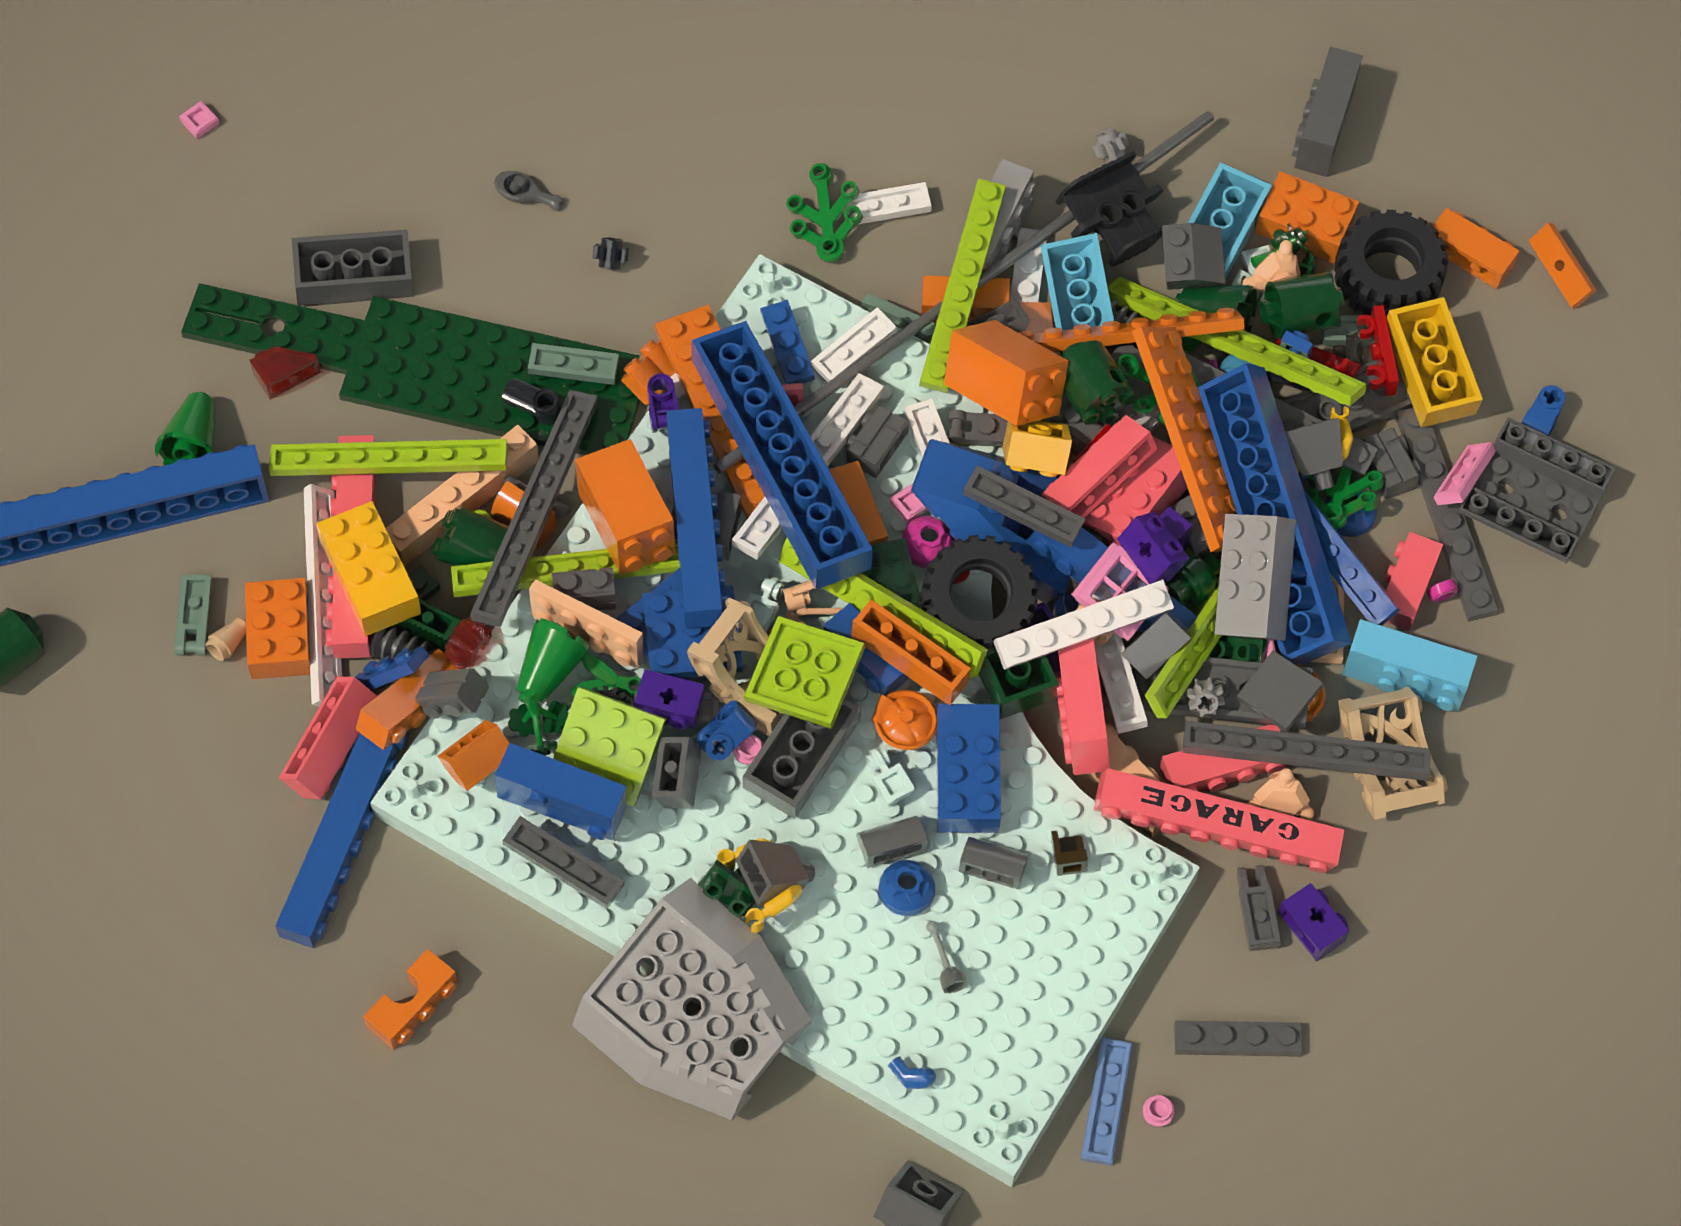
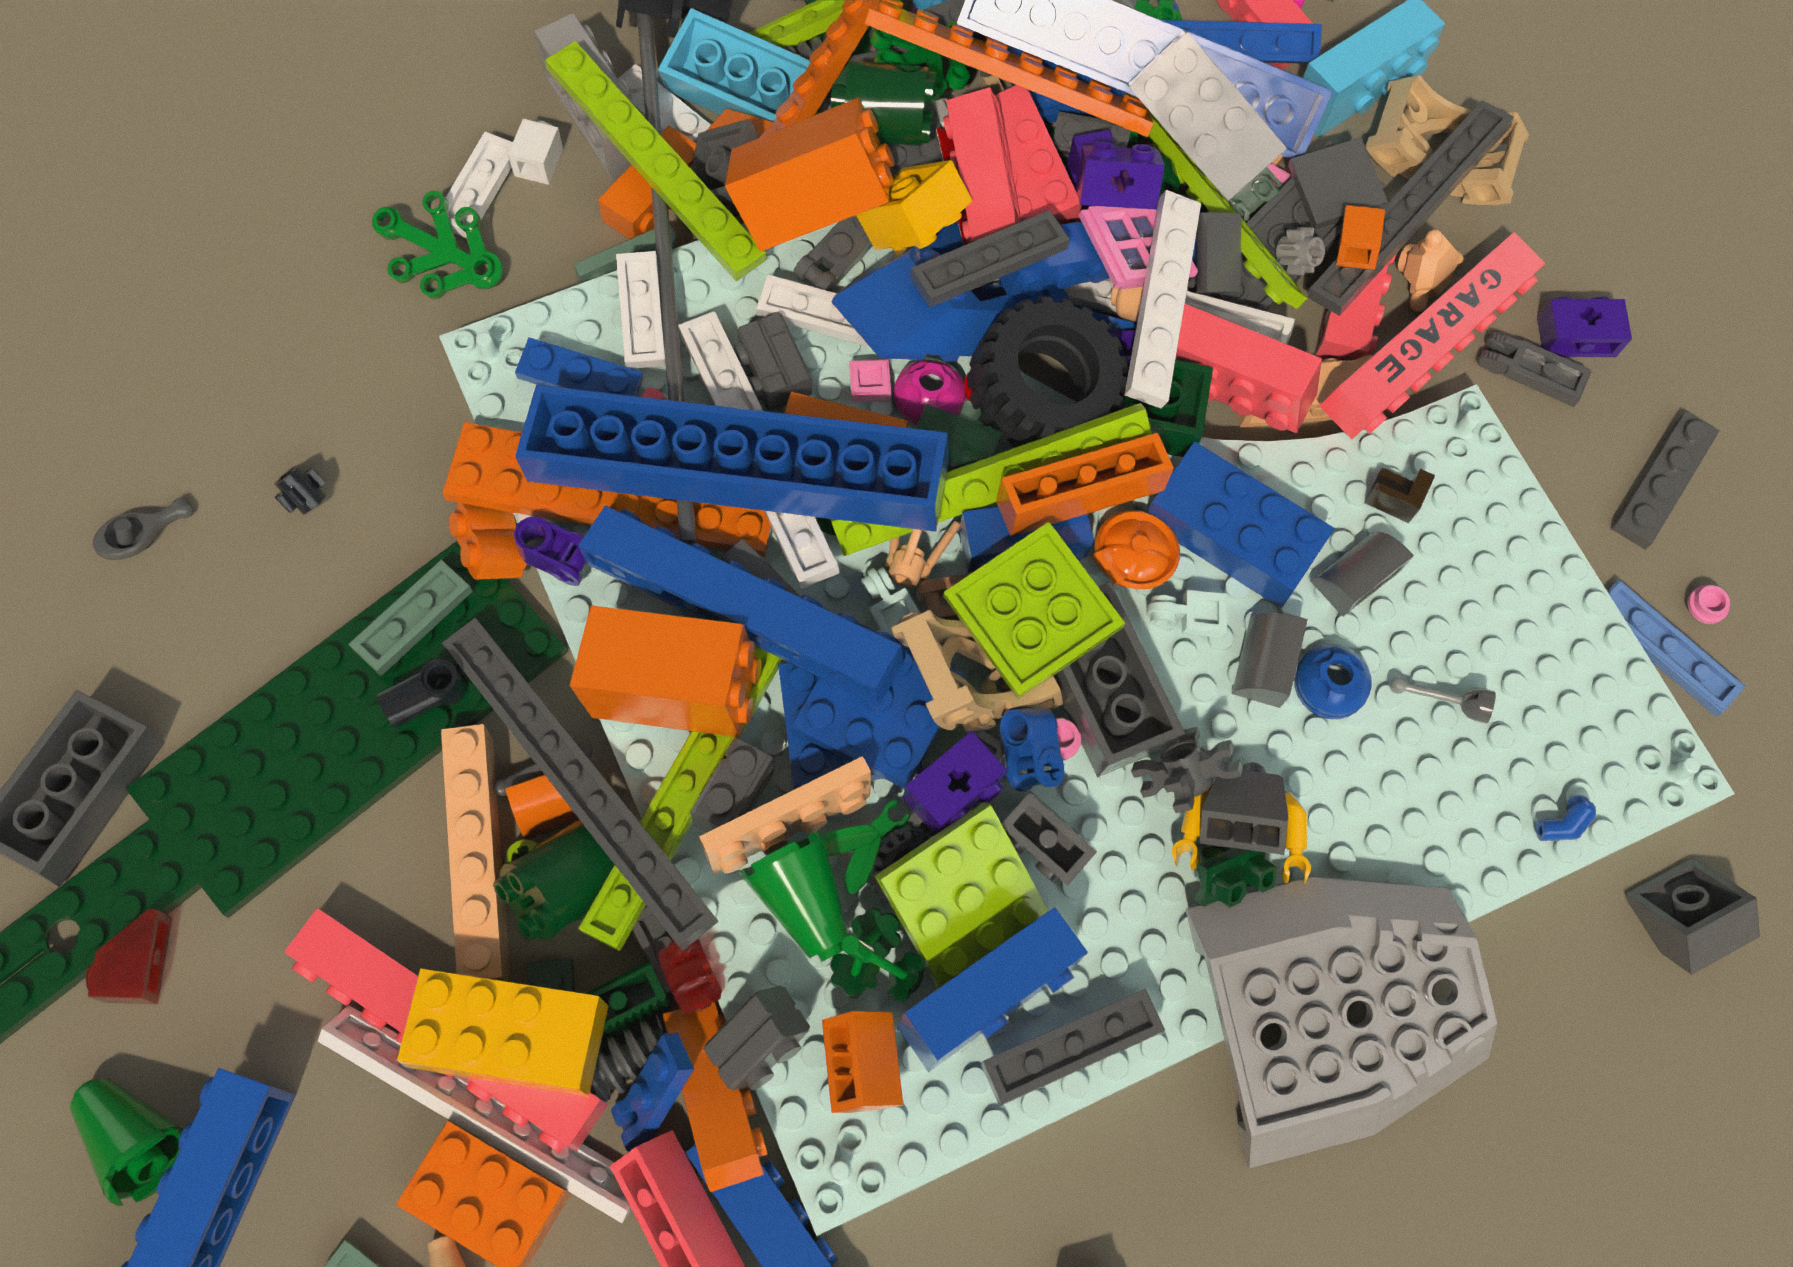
camera: 60 degrees left, 5 degrees up
lime plate [269,439,508,476] -> none
none -> white brick [508,119,563,185]
none -> dark grey pin [1131,727,1243,813]
none -> orange brick [1336,205,1385,270]

